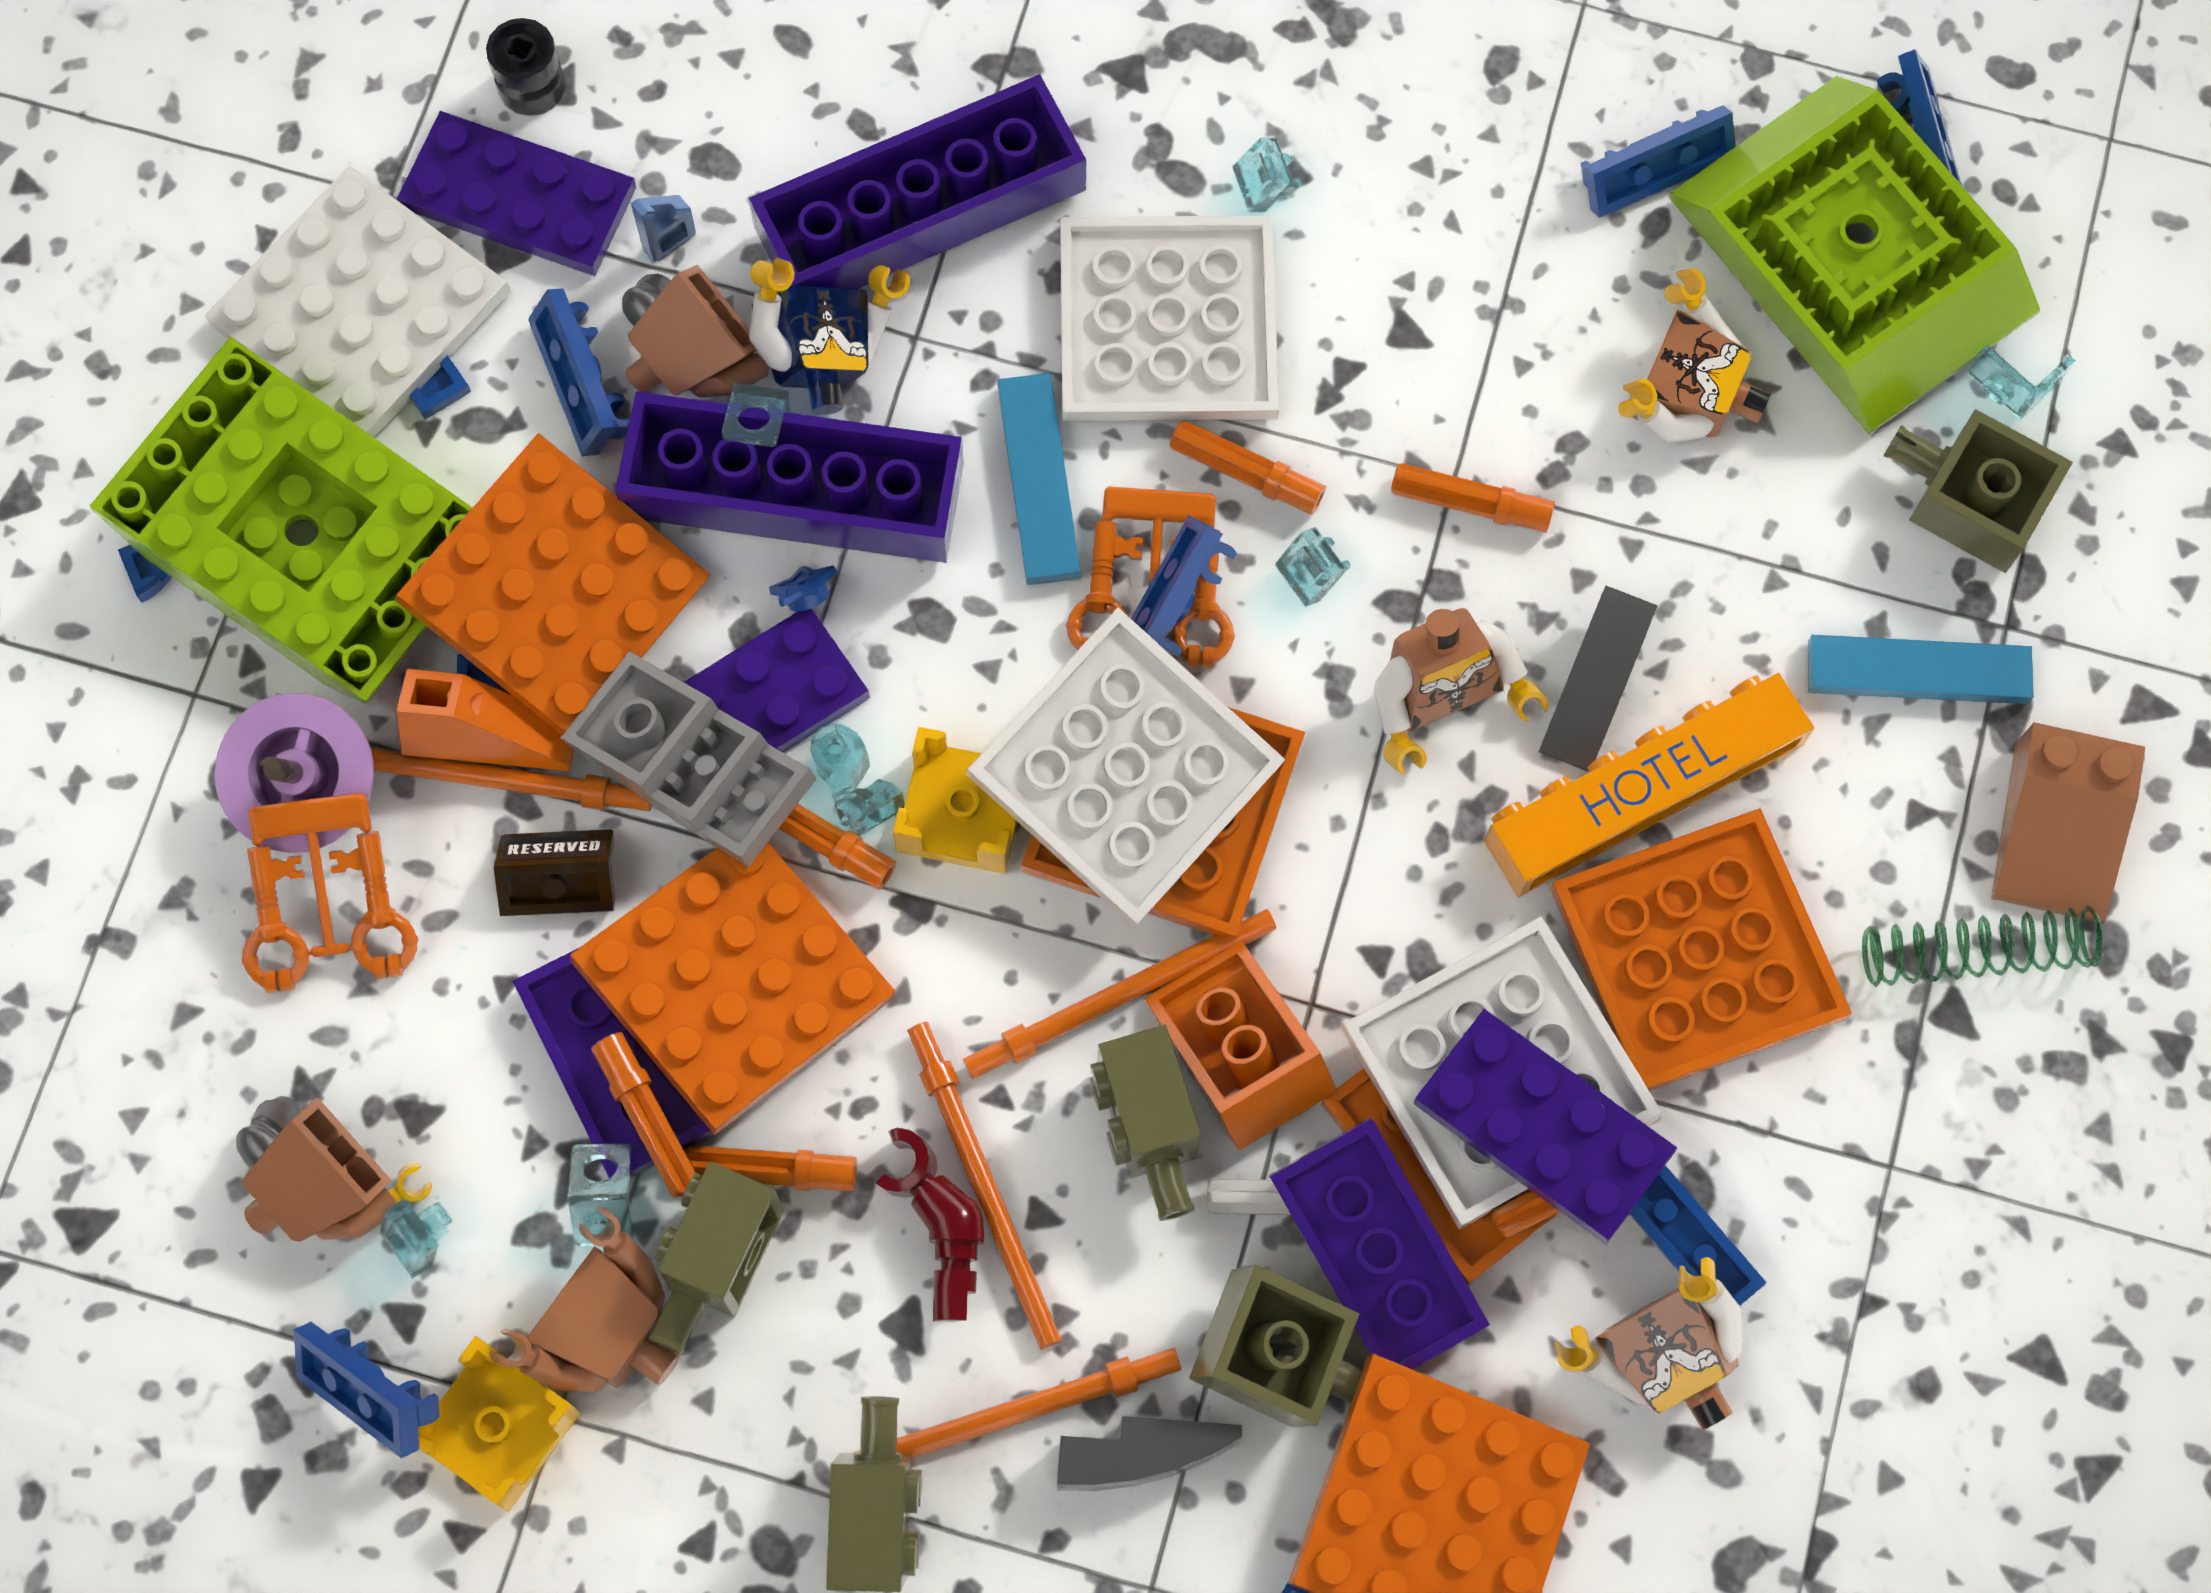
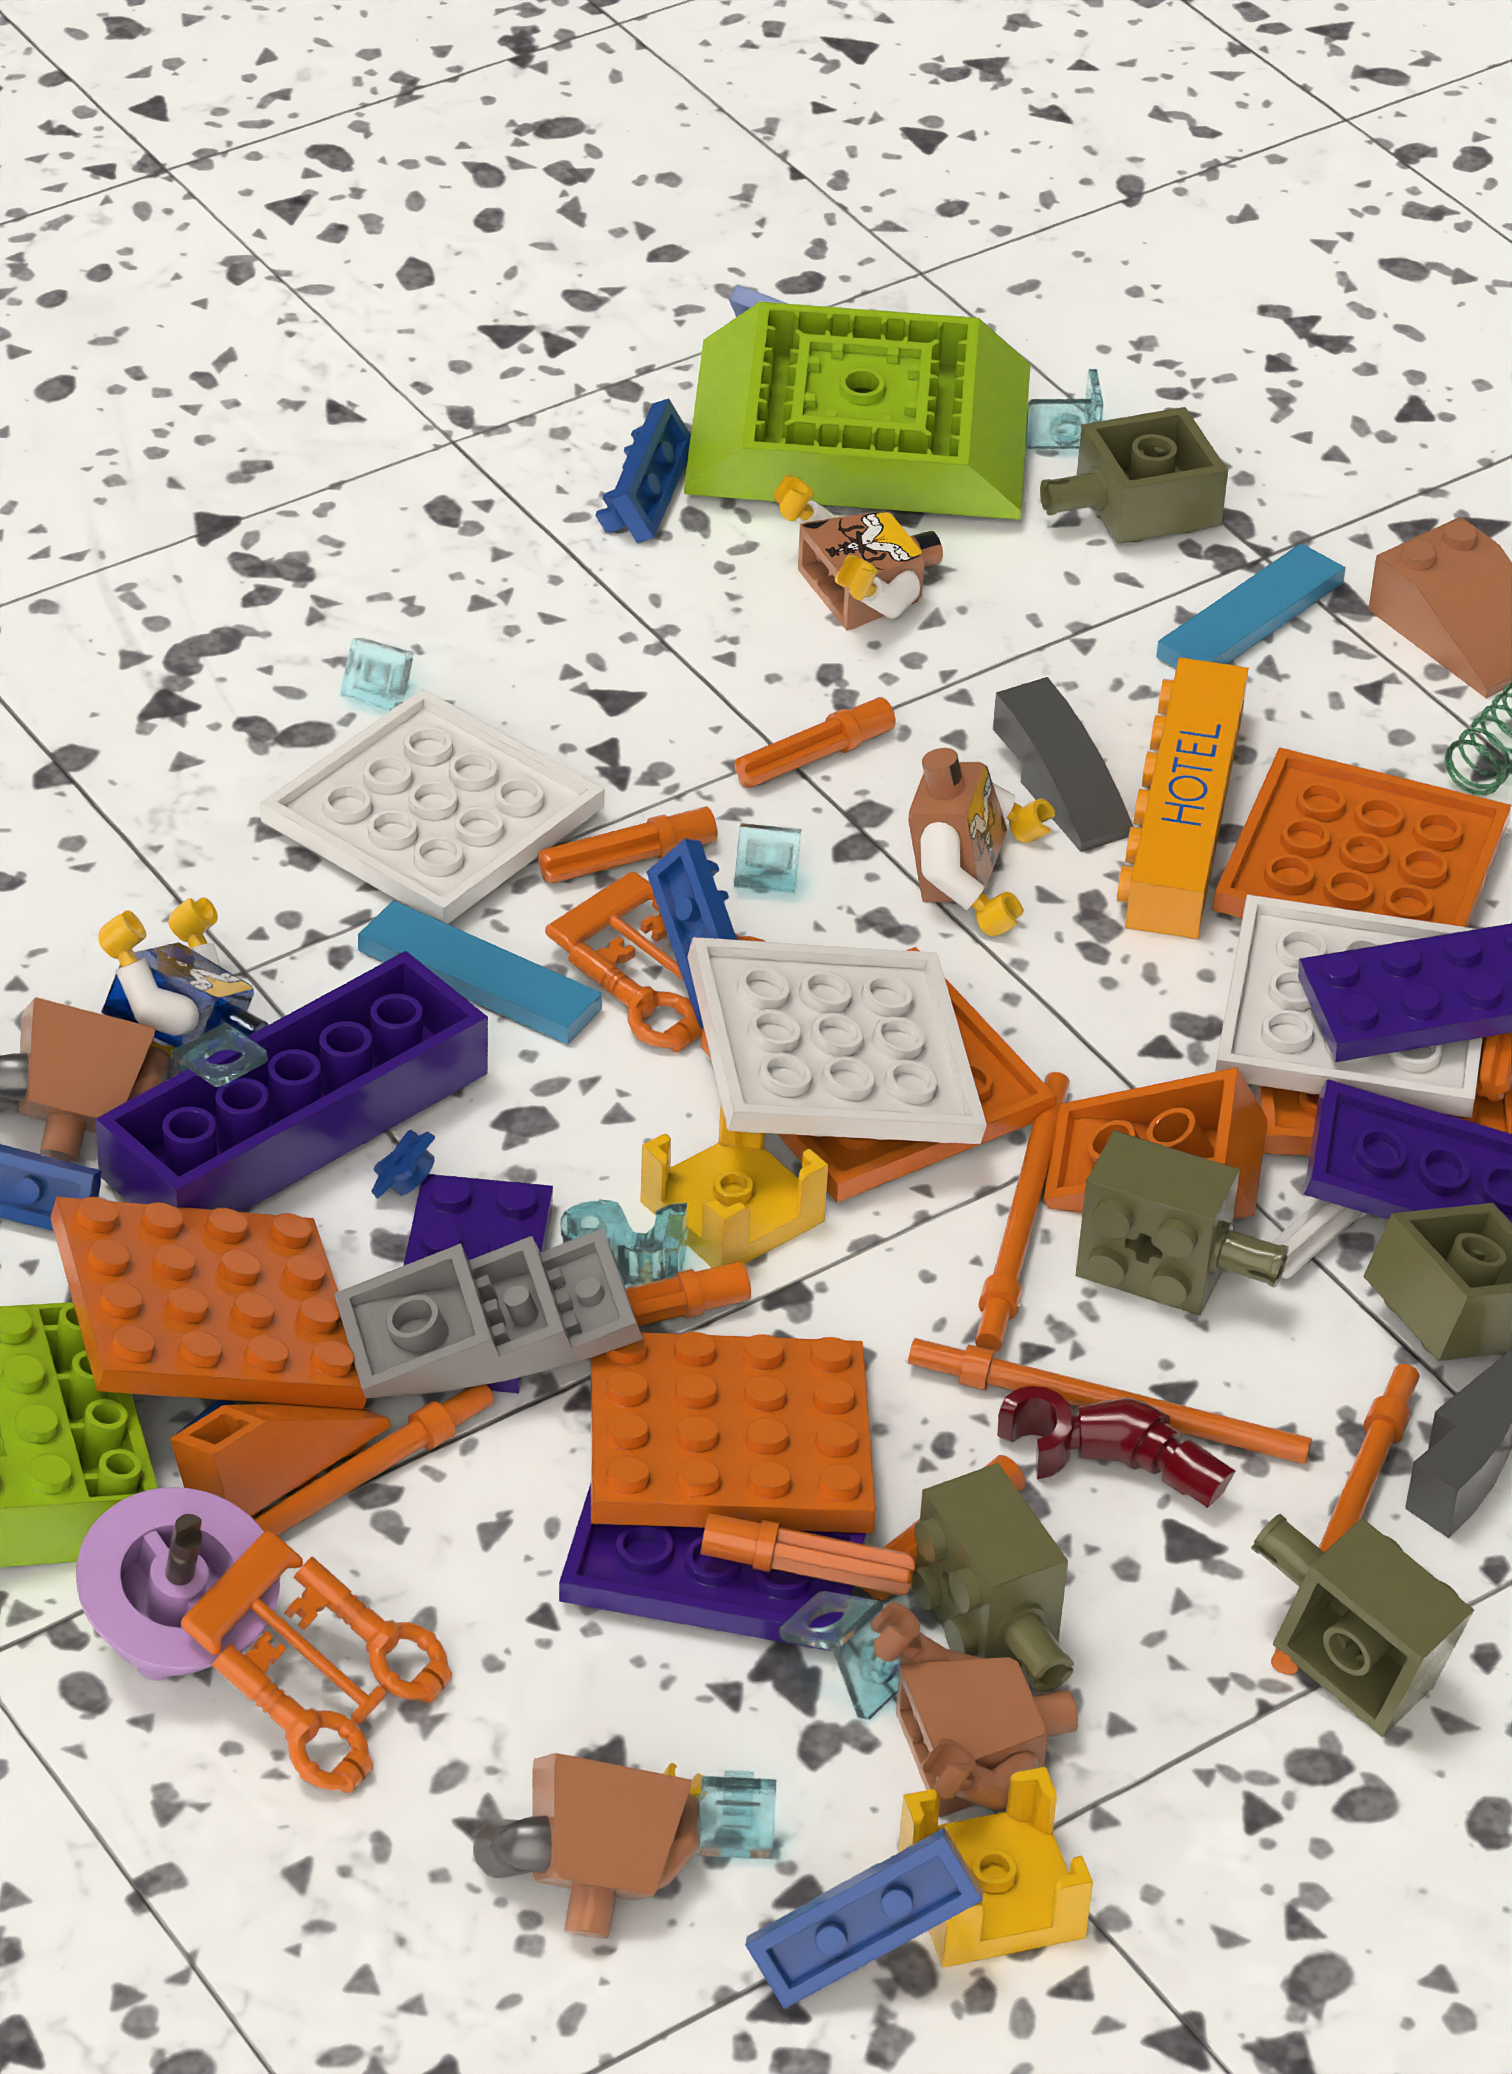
camera: 50 degrees left, 30 degrees down
dark brown panel [493,829,616,916] -> none
dark purple brick [748,74,1087,314] -> none

